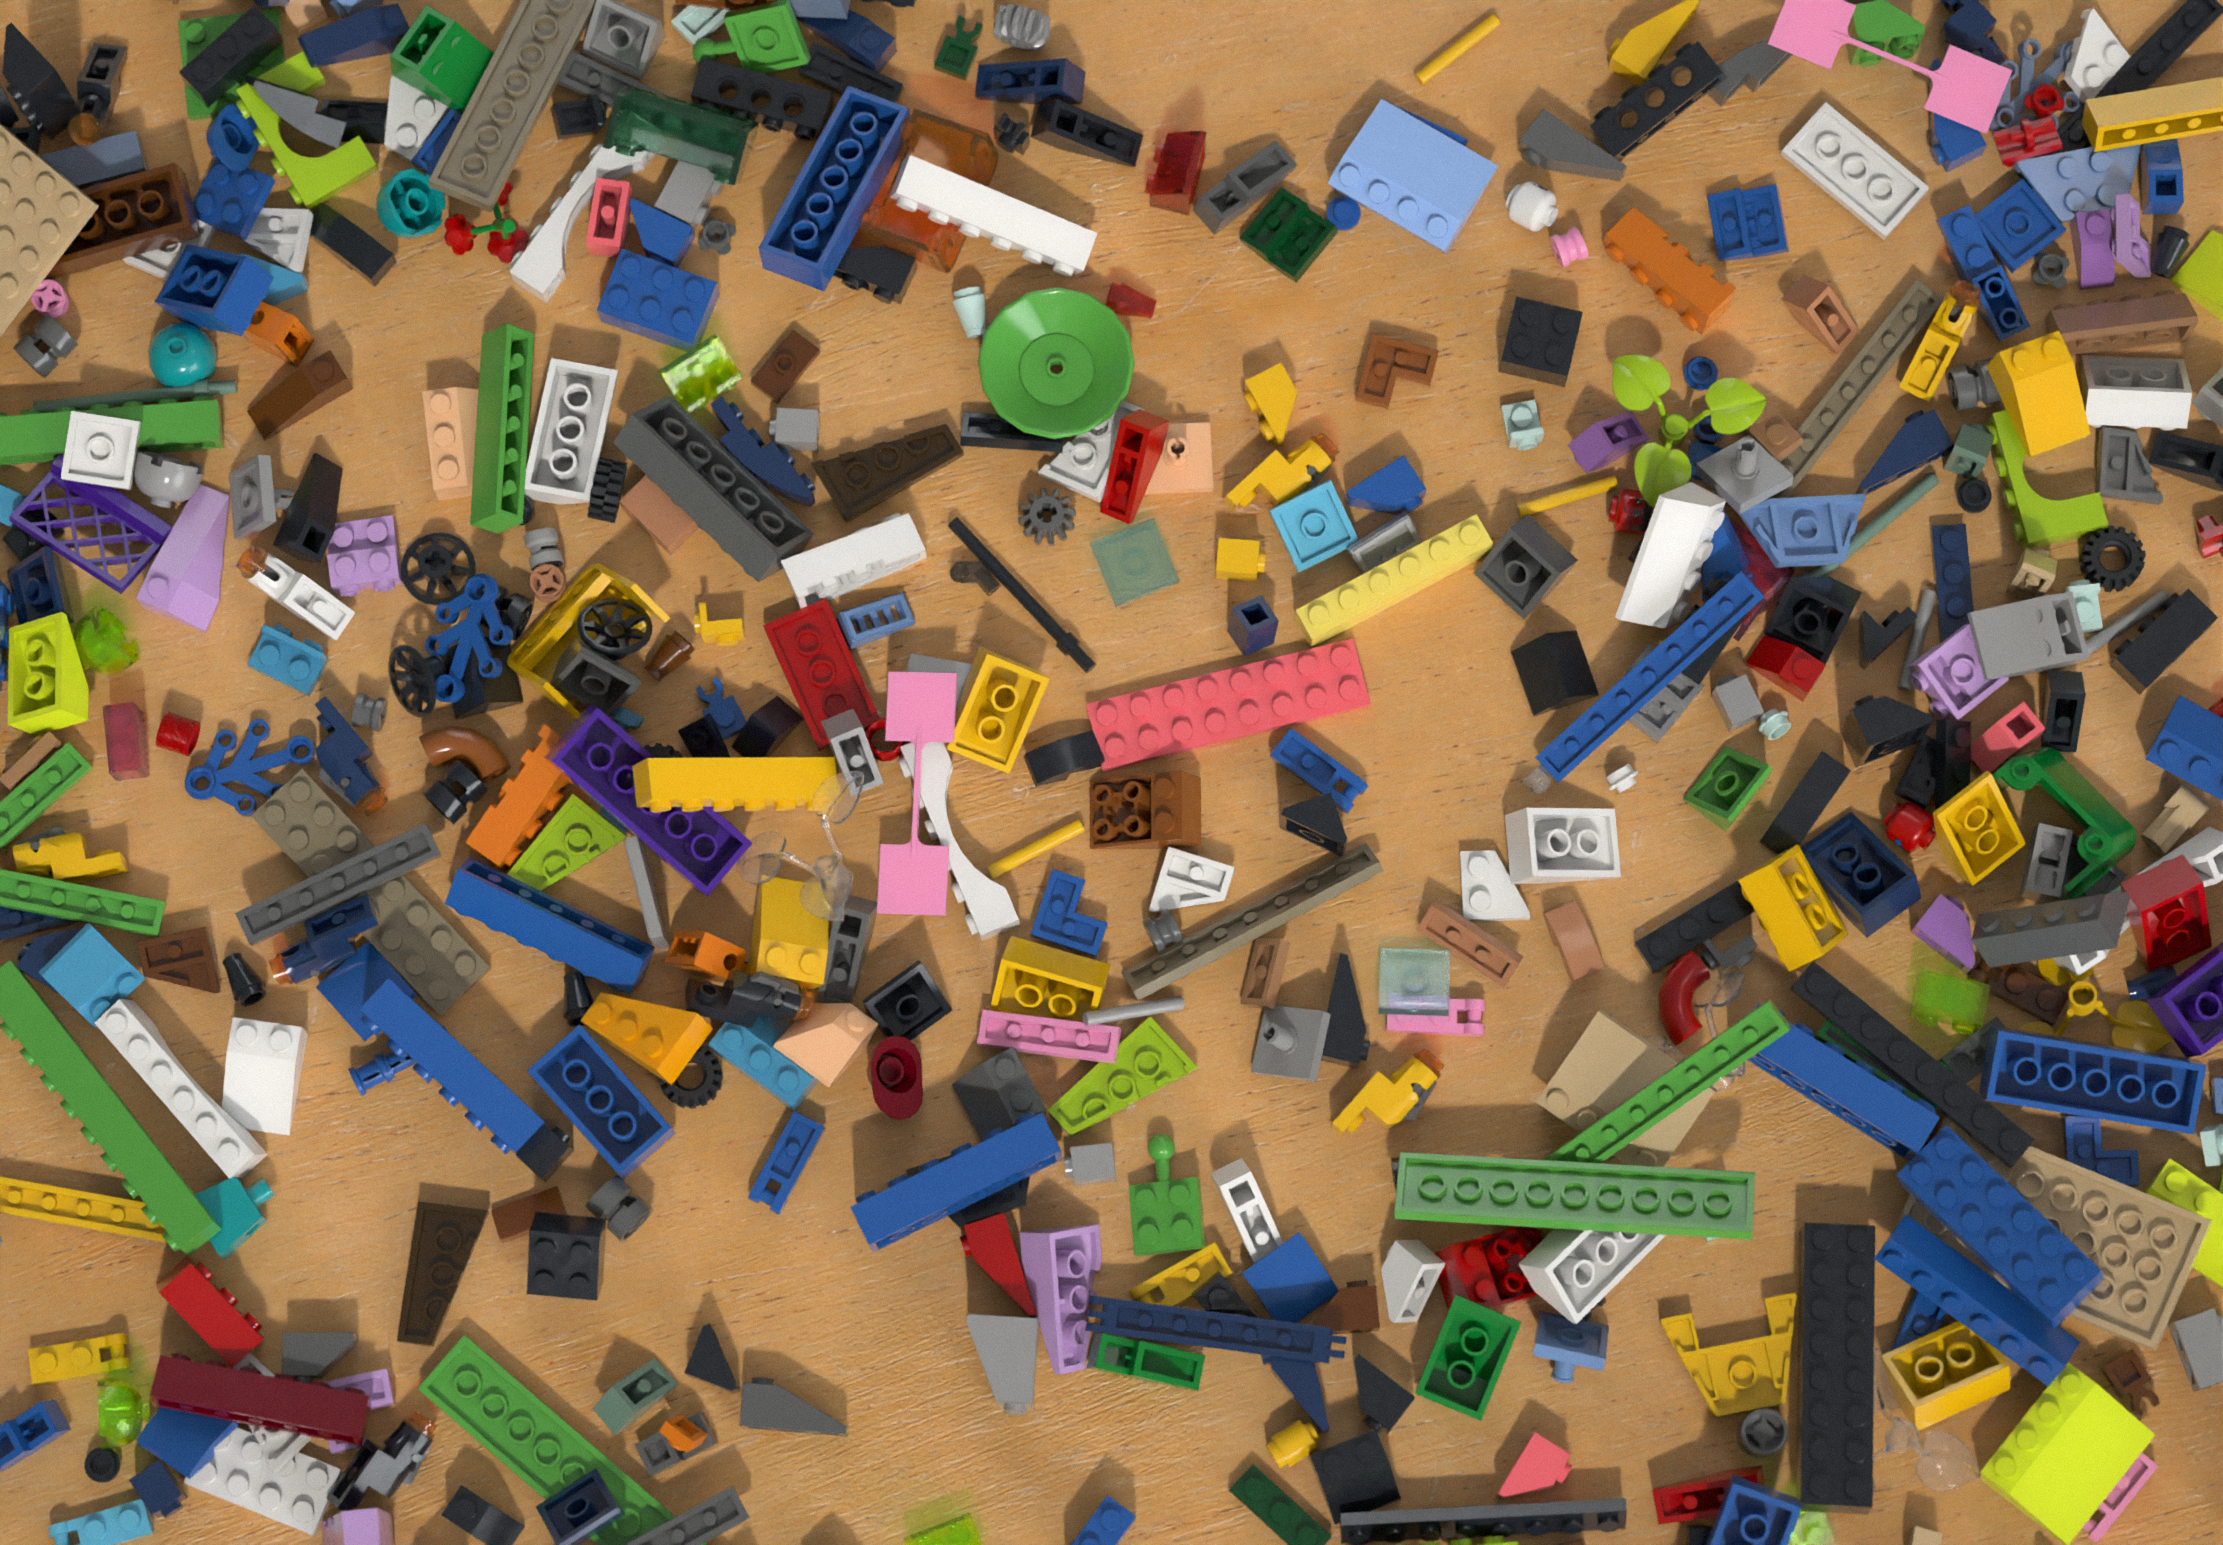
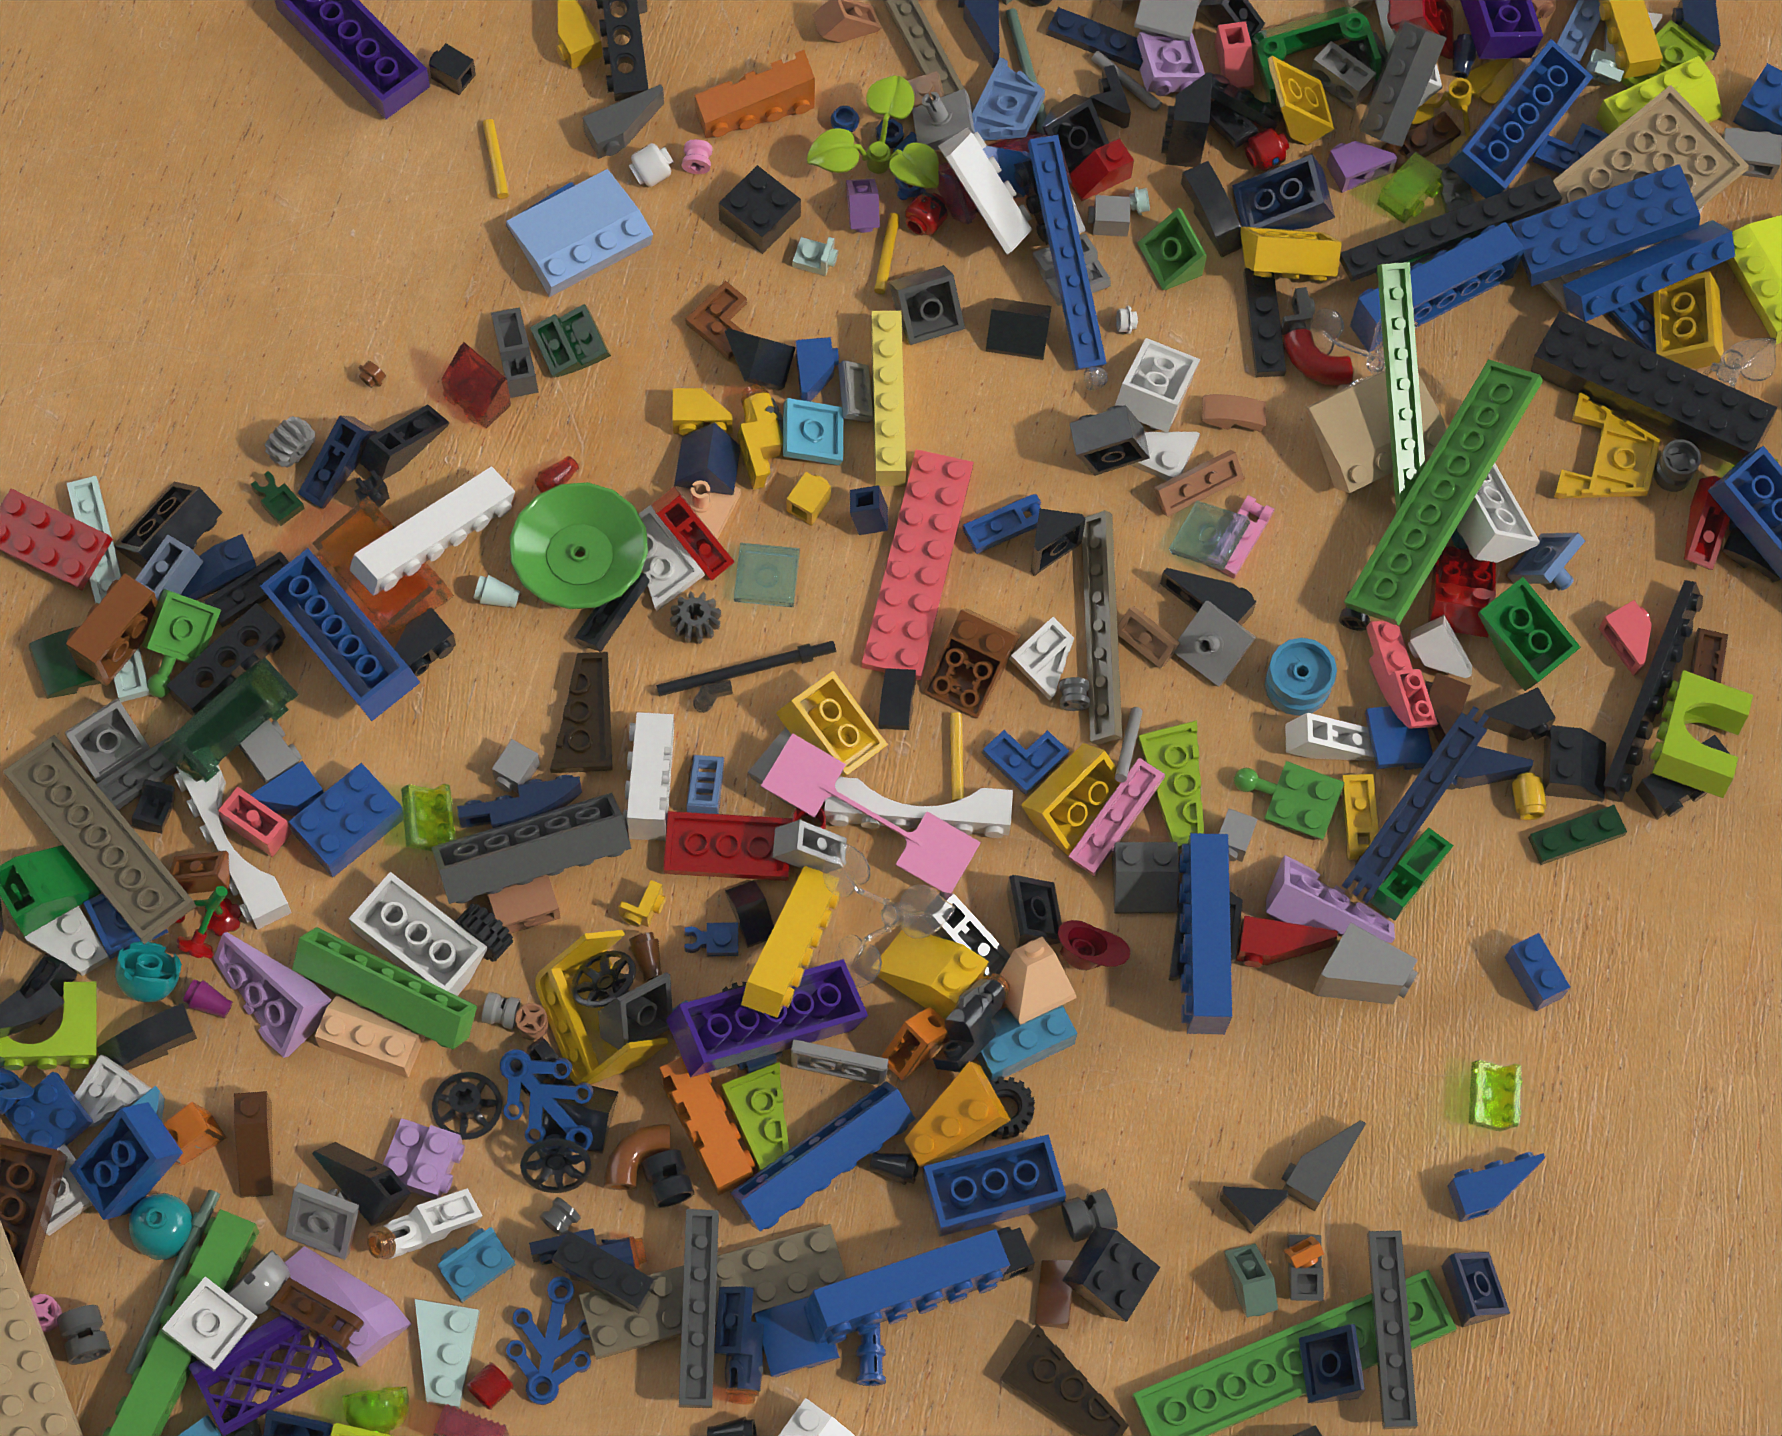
camera: 70 degrees left, 10 degrees down
black slope [678,713,730,758] -> none
dark grey plate [698,218,736,255] -> none
blue plate [748,1111,826,1215] -> none
reddish brown plate [751,329,820,404] -> none
black plate [1191,1271,1258,1318] -> none
blue plate [1327,197,1361,231] -> none
yellow plate [1331,1048,1444,1137] -> none
blue slope [1707,184,1789,261] -> none
reddish brown plate [2100,1349,2160,1417] -> none
none -> dark orange slope [169,850,230,894]
none -> magenta cone [183,979,233,1019]
none -> lavender wedge [213,932,331,1058]
none -> reddish brown plate [270,1277,364,1351]
none -> dark orange plate [359,360,386,388]
none -> light aqua wing [415,1299,480,1409]
none -> black brick [552,1231,655,1314]
none -> dark blue slope [674,422,741,495]
none -> black slope [724,328,796,390]
none -> black brick [1070,405,1150,476]
none -> dark azure wheel [1264,638,1337,716]
none -> coral slope [1366,621,1438,729]

